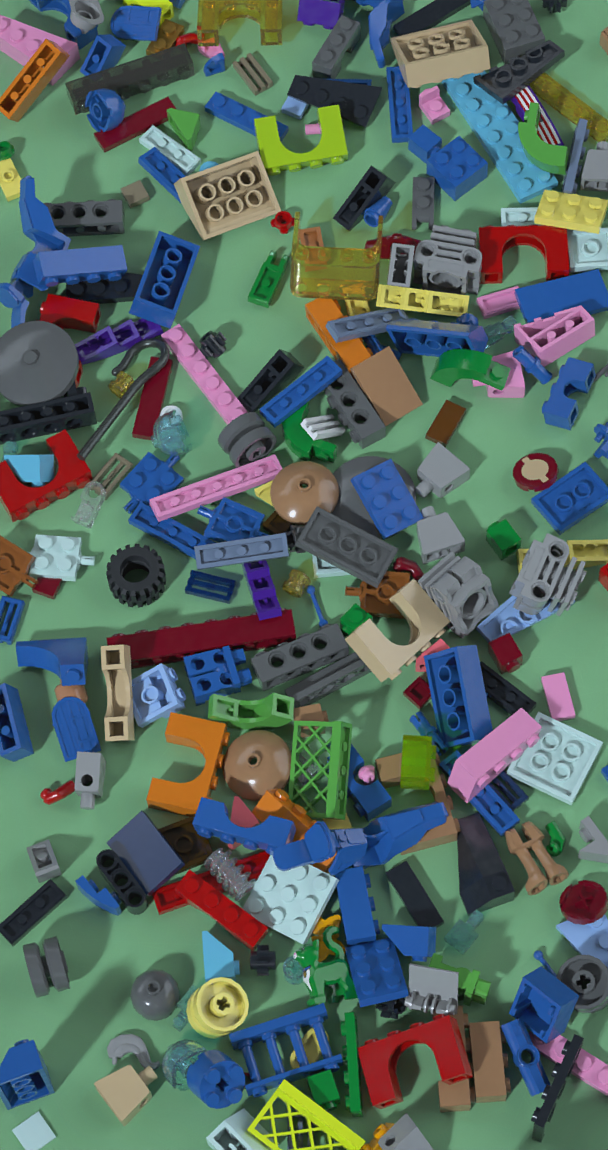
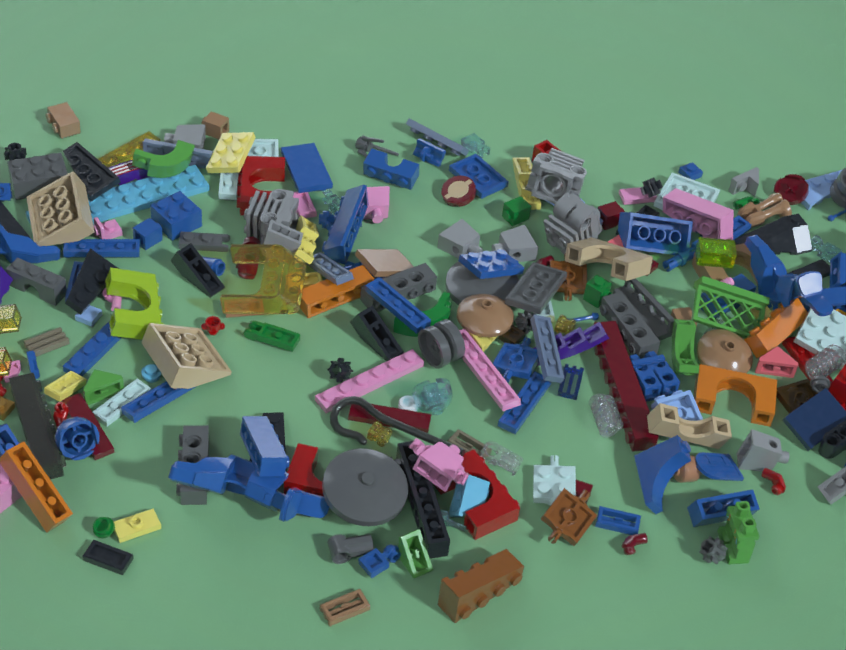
camera: 100 degrees left, 20 degrees down
dark purple slope [75,318,164,365] -> none
black tyre [106,544,166,608] -> none
dark tan tile [120,180,150,209] -> none
blue plate [120,452,184,514] -> none
blue brick [129,231,200,329] -> none
blue arch [192,797,296,856] -> none
white tile [301,414,345,440] -> none
reddish brown tile [425,400,466,448] -> none
green arch [430,349,511,391] -> none
blue pin [512,345,552,384] -> none
bright pink wedge [514,306,595,367] -> none
none -> light yellow plate [44,371,87,402]
none -> red arm [53,402,69,428]
none -> bright pink torso [409,438,469,492]
none -> clear piece [589,394,623,438]
none -> black gear [640,177,663,198]
none -> dark grey plate [810,375,831,393]

